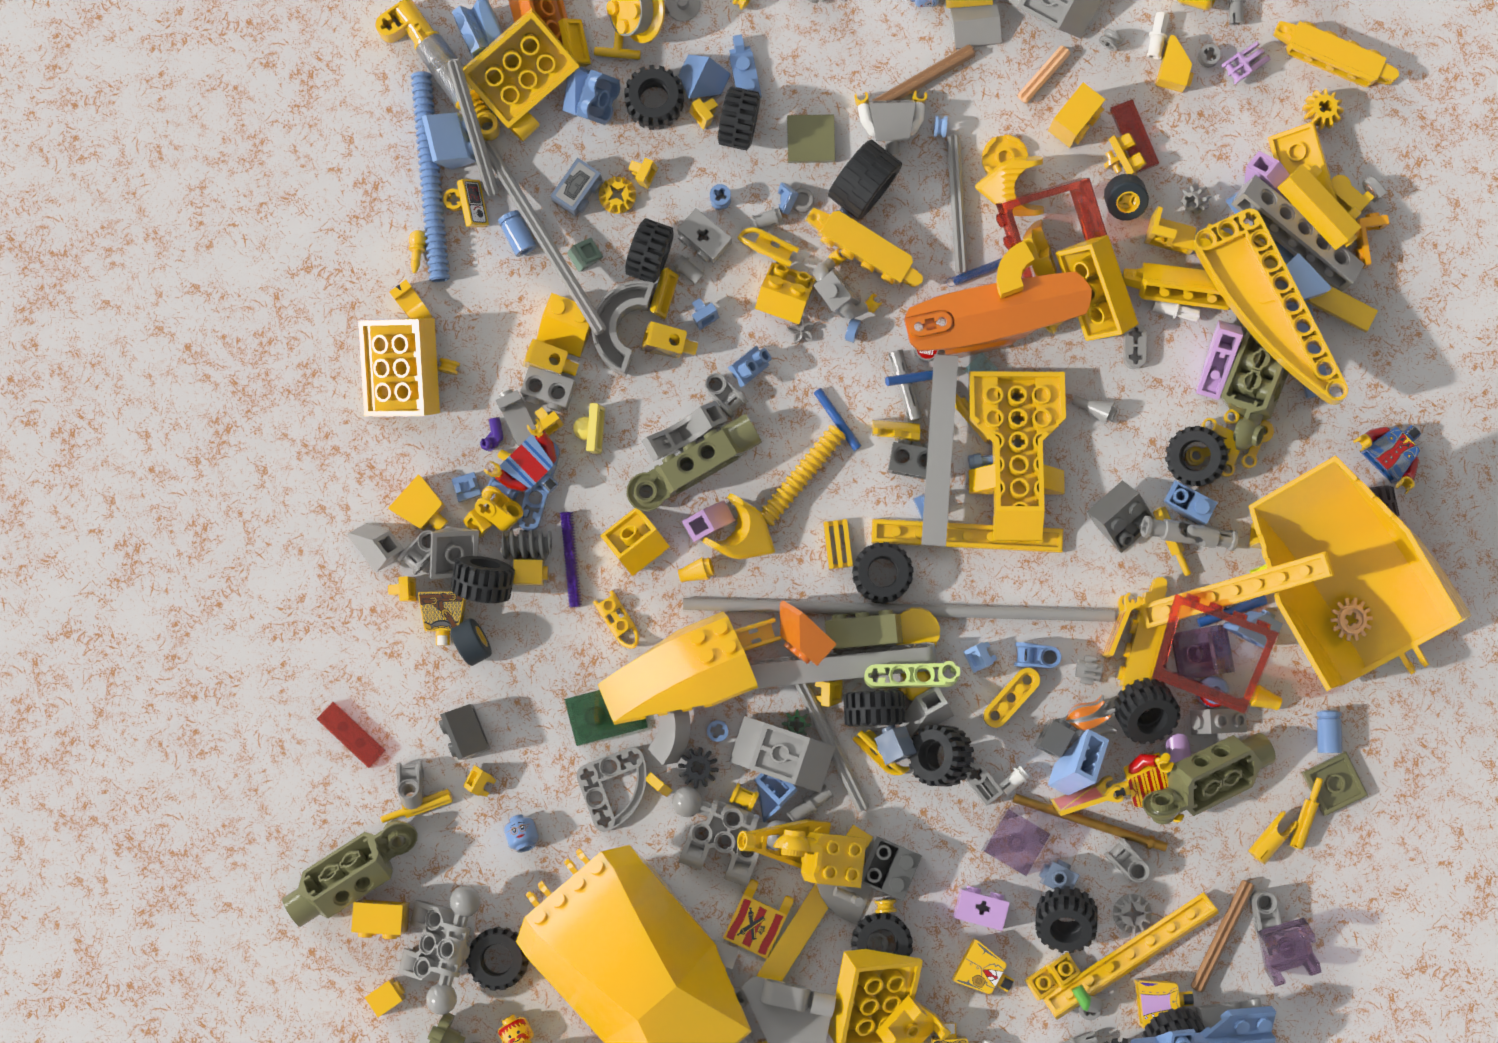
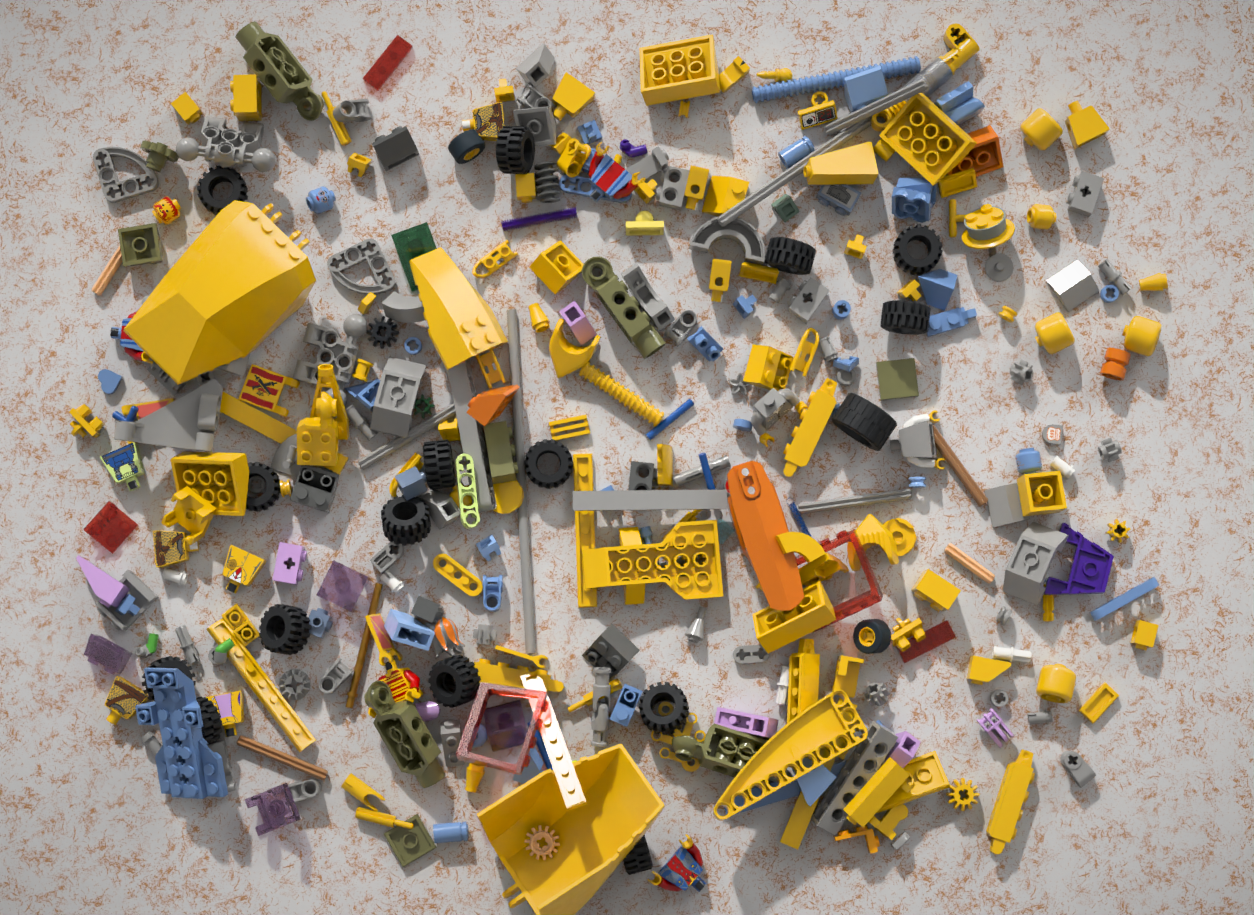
camera: 80 degrees right, 0 degrees up
yellow gear [599,176,636,214] -> none
none -> yellow slope [803,142,878,185]

